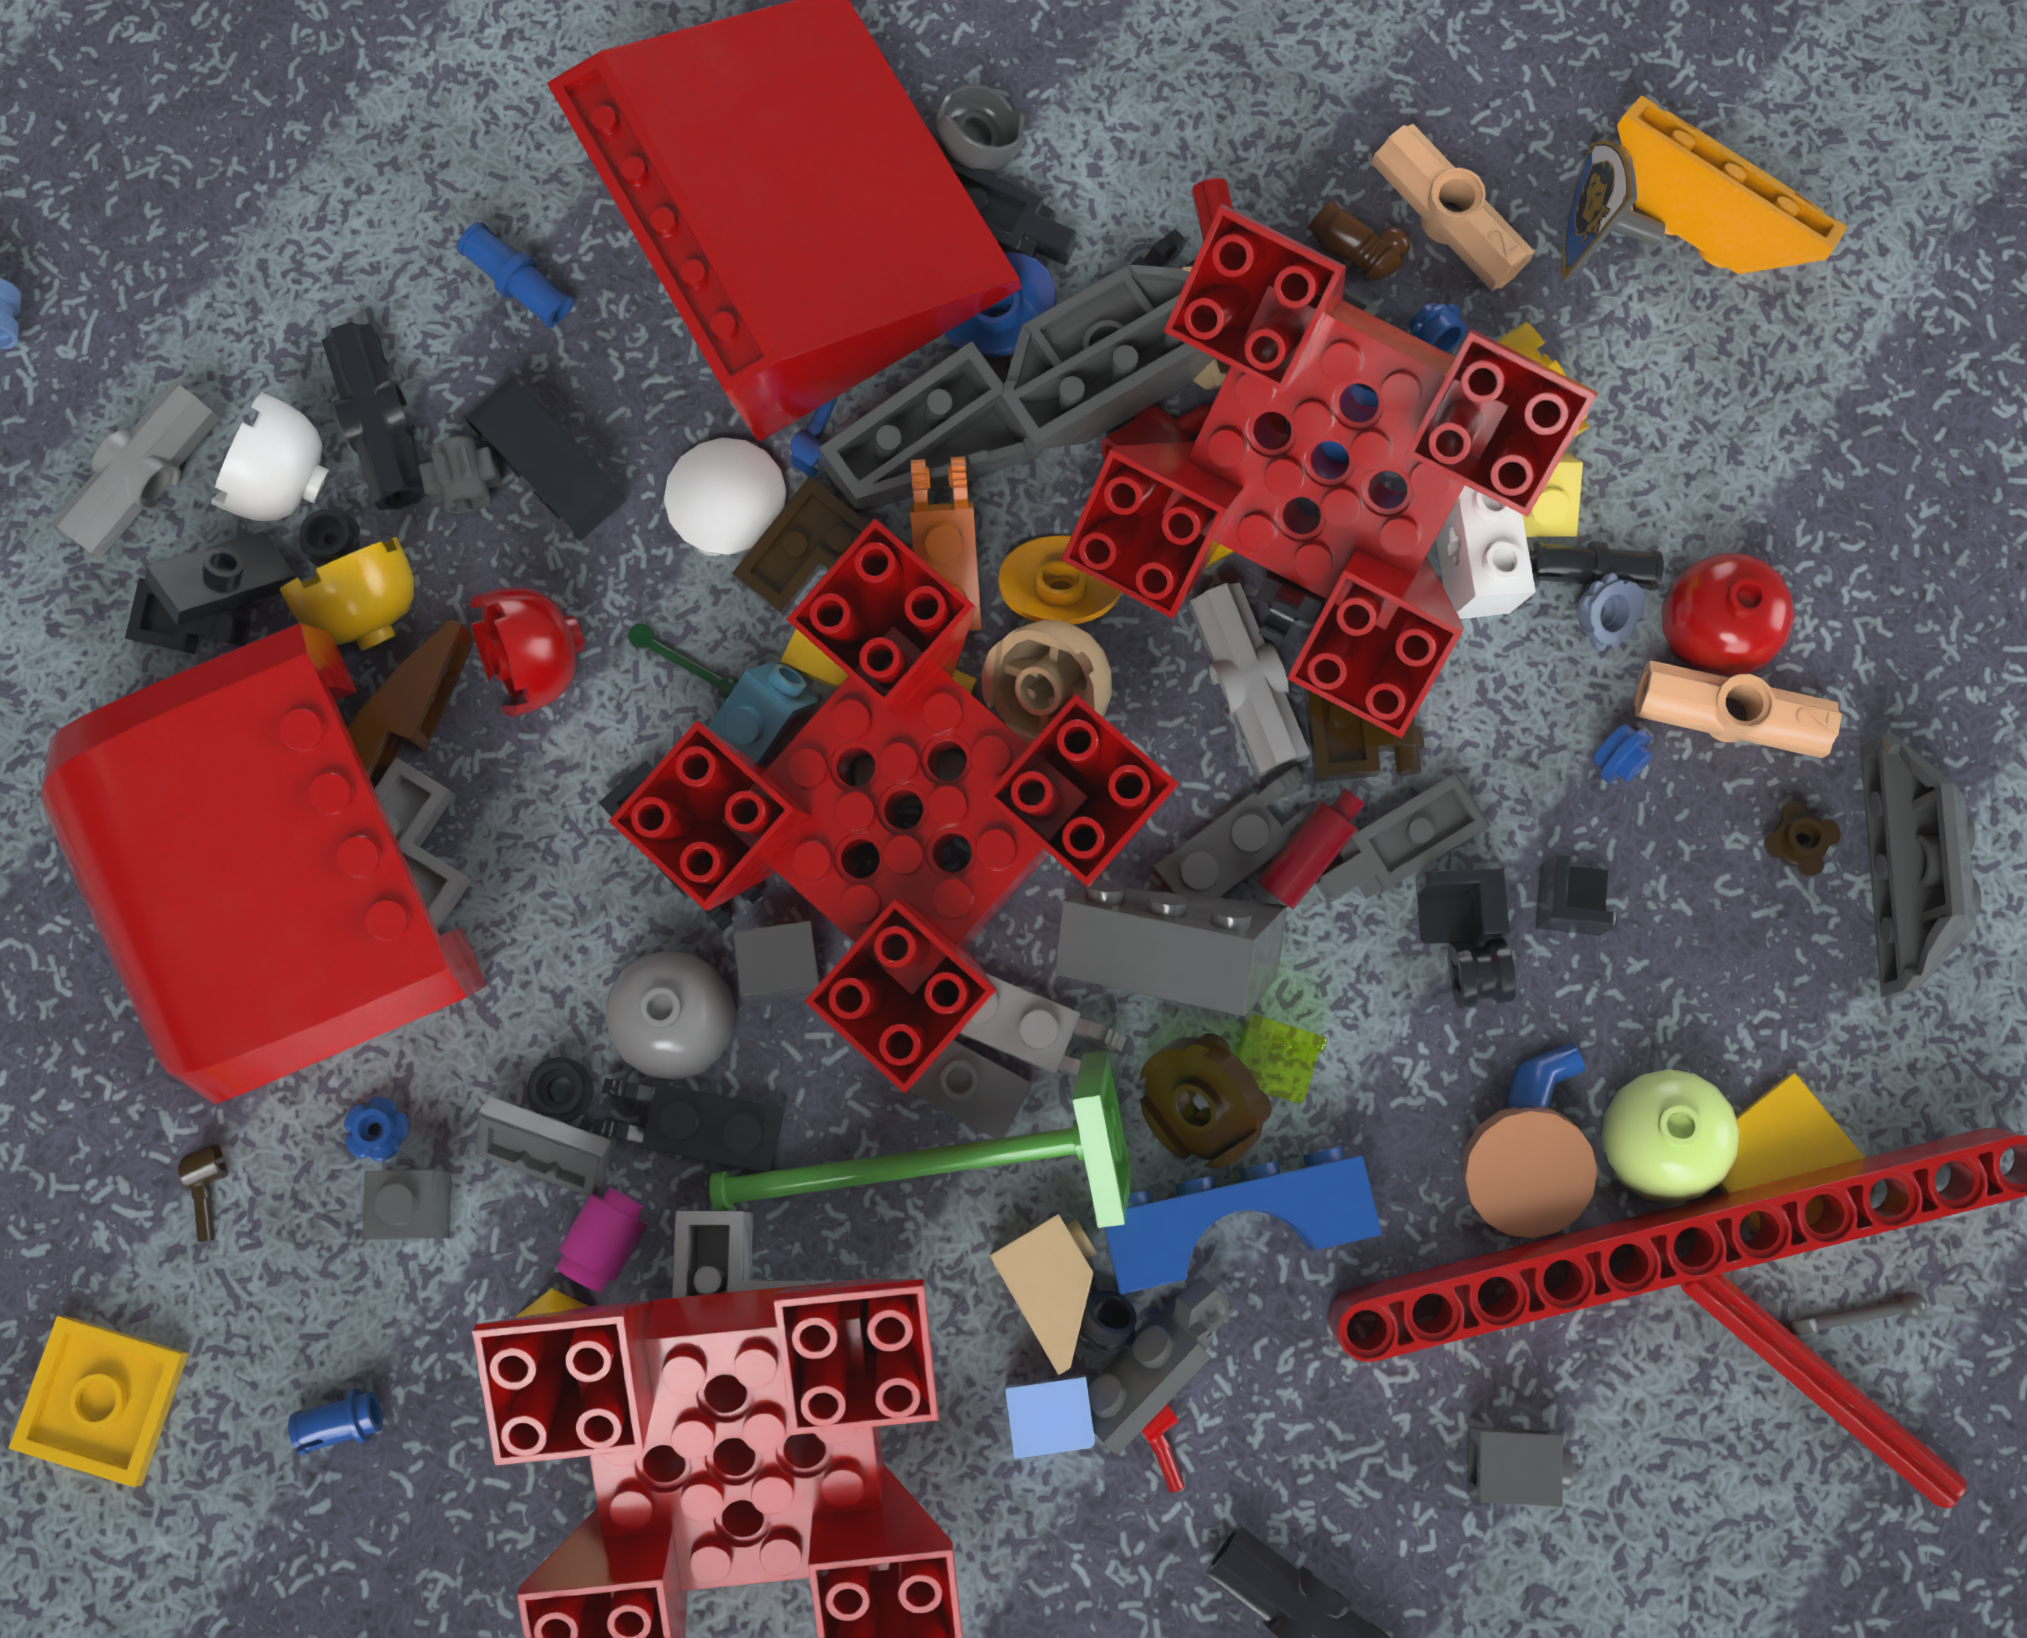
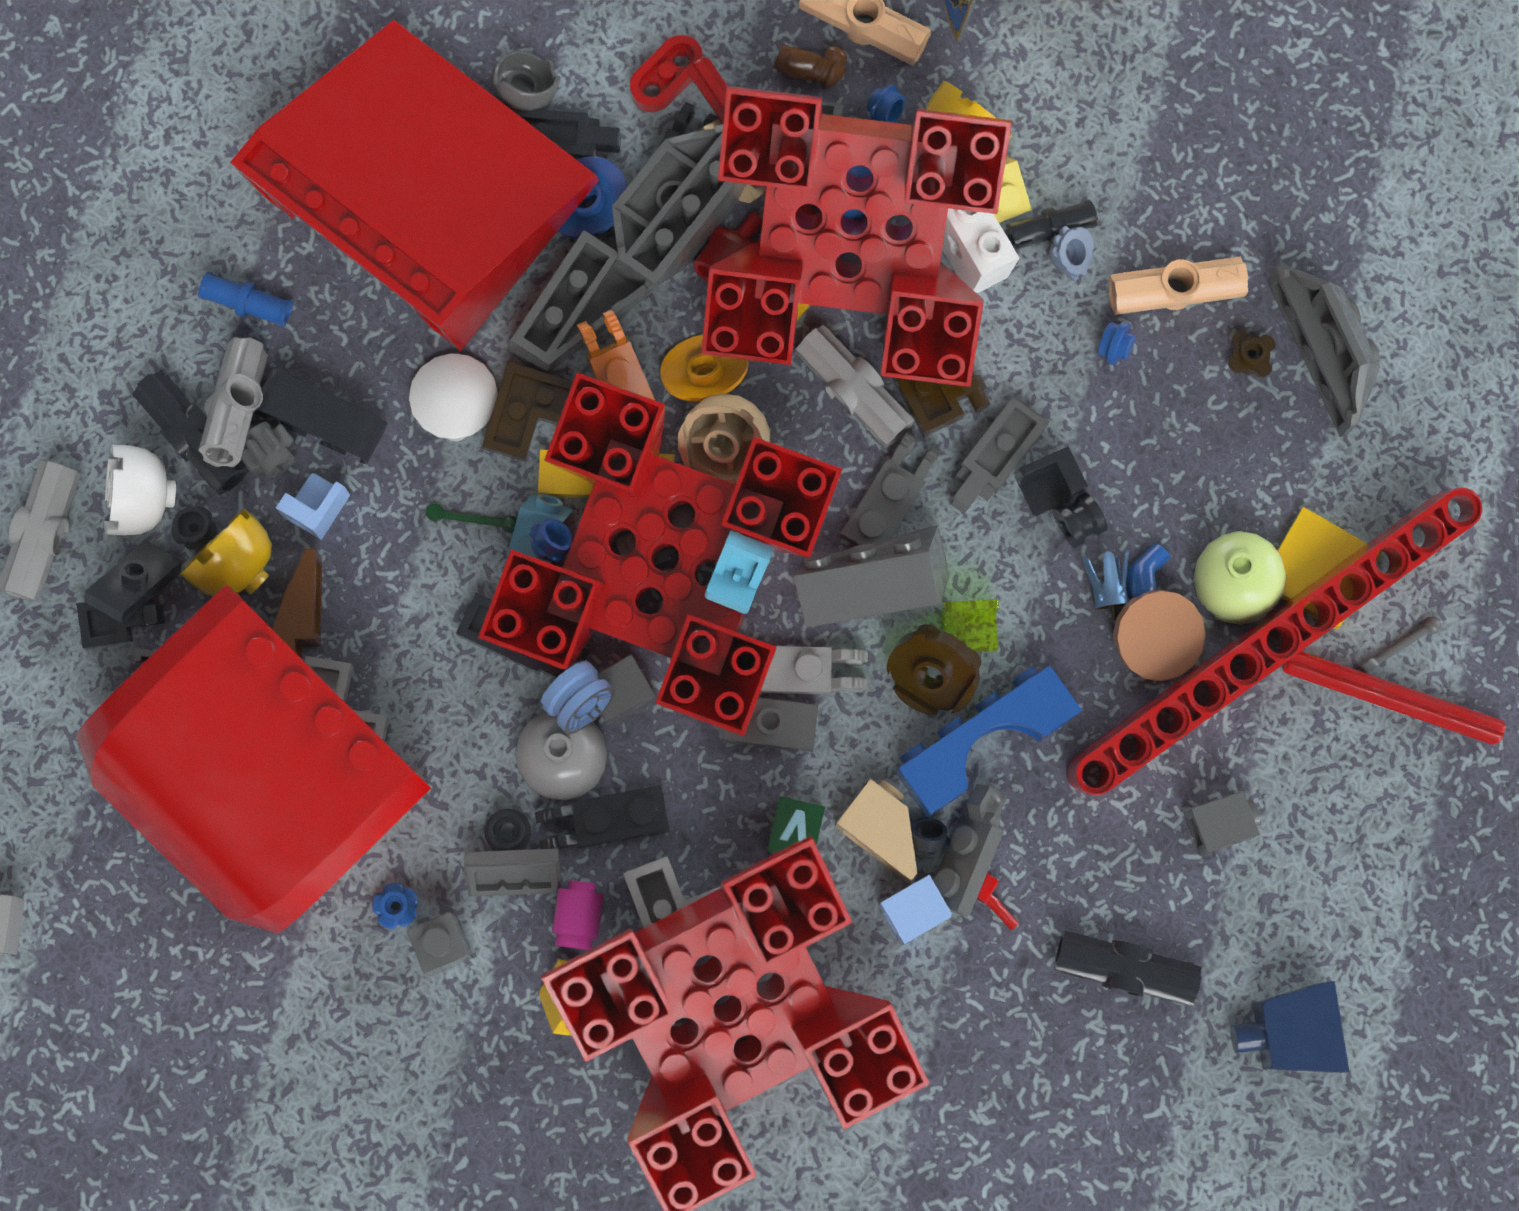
camera: 25 degrees left, 0 degrees up
yellow tile [8,1315,189,1487] -> none
dark brown hand [178,1144,228,1242] -> none
blue pin [288,1388,383,1455] -> none
red cylinder [470,586,584,718] -> none
bright green tile [709,1049,1132,1228] -> none
blue hand [791,397,838,478] -> none
black plate [1255,570,1325,645] -> none
dark red cylinder [1257,788,1365,910] -> none
black panel [1535,855,1618,936] -> none
red cylinder [1661,553,1795,678] -> none
none -> light grey piece [198,337,268,467]
none -> light blue panel [276,473,350,540]
none -> blue plate [529,519,573,563]
none -> medium blue wheel [541,661,615,734]
none -> red plate [630,35,703,112]
none -> medium azure bracket [704,530,774,614]
none -> dark green brick [767,796,825,856]
none -> flat silver piece [1082,551,1129,620]

